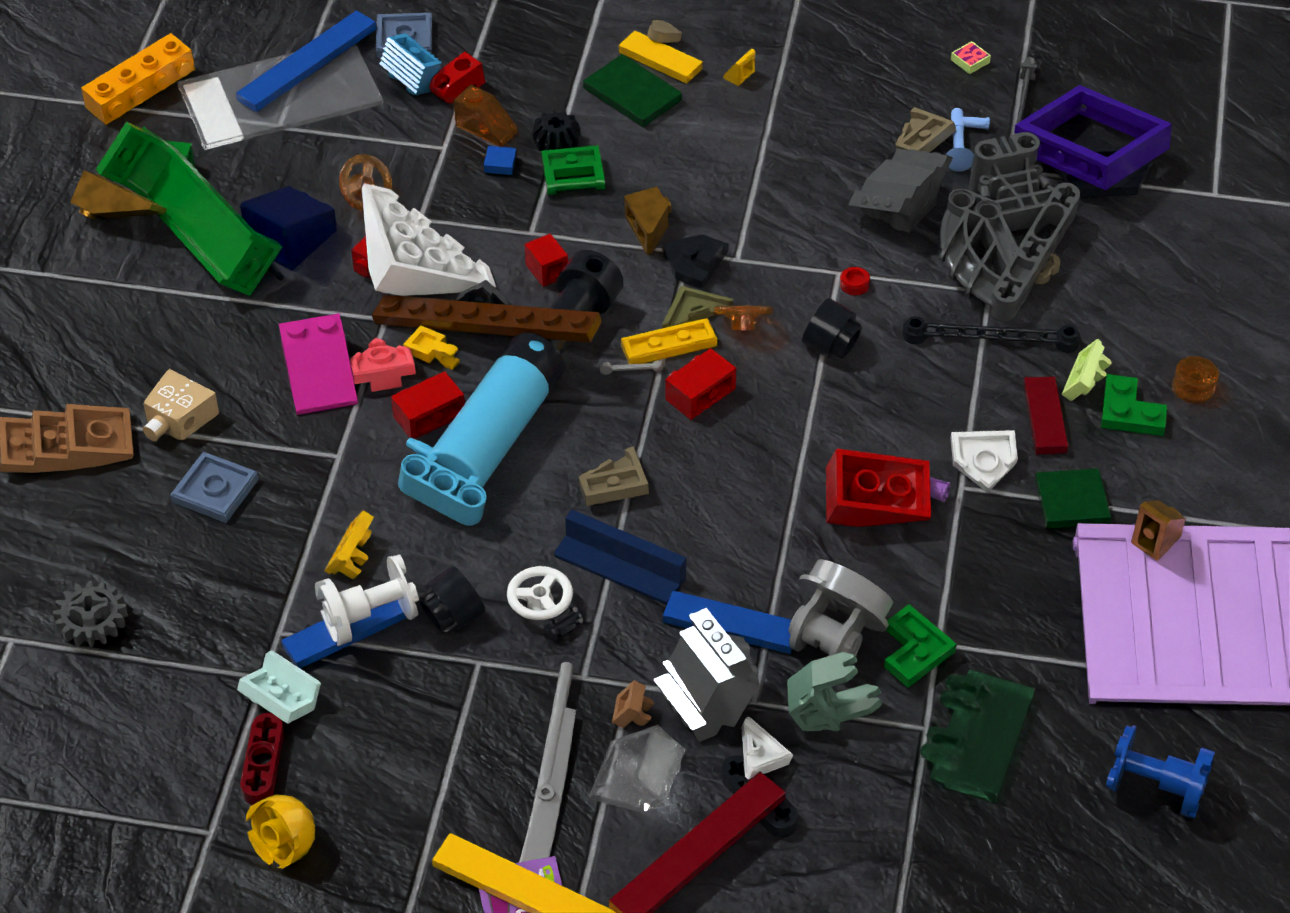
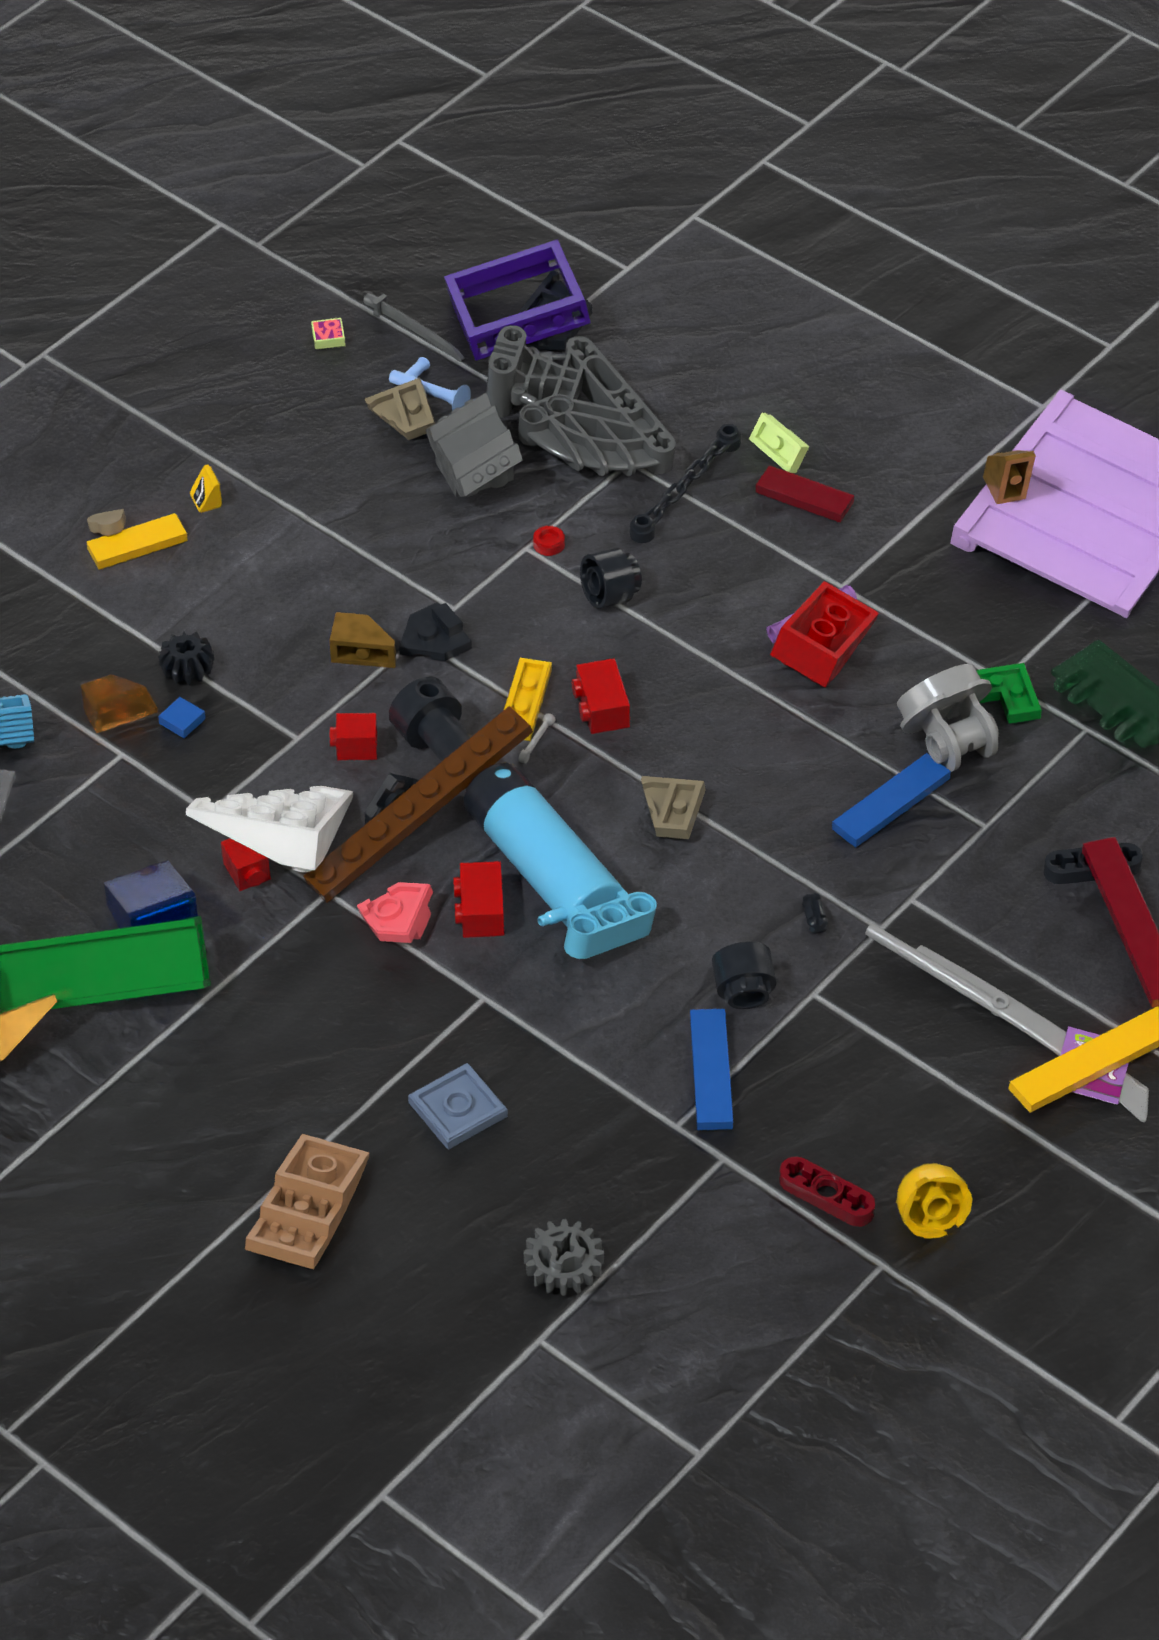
camera: 60 degrees left, 0 degrees up
tan torso [143,369,219,441] -> none
light aqua bracket [237,651,321,724] -> none
dark pink slope [279,313,358,415] -> none
white piece [315,555,419,646] -> none
yellow plate [324,510,374,579] -> none
clear orange piece [339,154,392,212] -> none
yellow plate [403,325,460,370] -> none
red leg [429,51,486,104] -> none
white piece [507,566,573,620] -> none
green plate [541,145,605,195] -> none
dark blue panel [554,510,686,605] -> none
dark green tile [583,54,682,127] -> none
clear slope [589,725,686,812] -> none
medium nougat tile [612,680,654,728] -> none
dark grey slope [654,608,759,742] -> none
olive tile [662,286,733,328] -> none
clear orange piece [713,306,774,330] -> none
white tile [741,717,793,780] -> none
sand green piece [787,652,882,731] -> none
white plate [950,430,1018,493] -> none
dark green tile [1035,468,1111,529] -> none
green plate [1101,374,1167,436] -> none
clear orange wheel [1172,356,1220,403] -> none

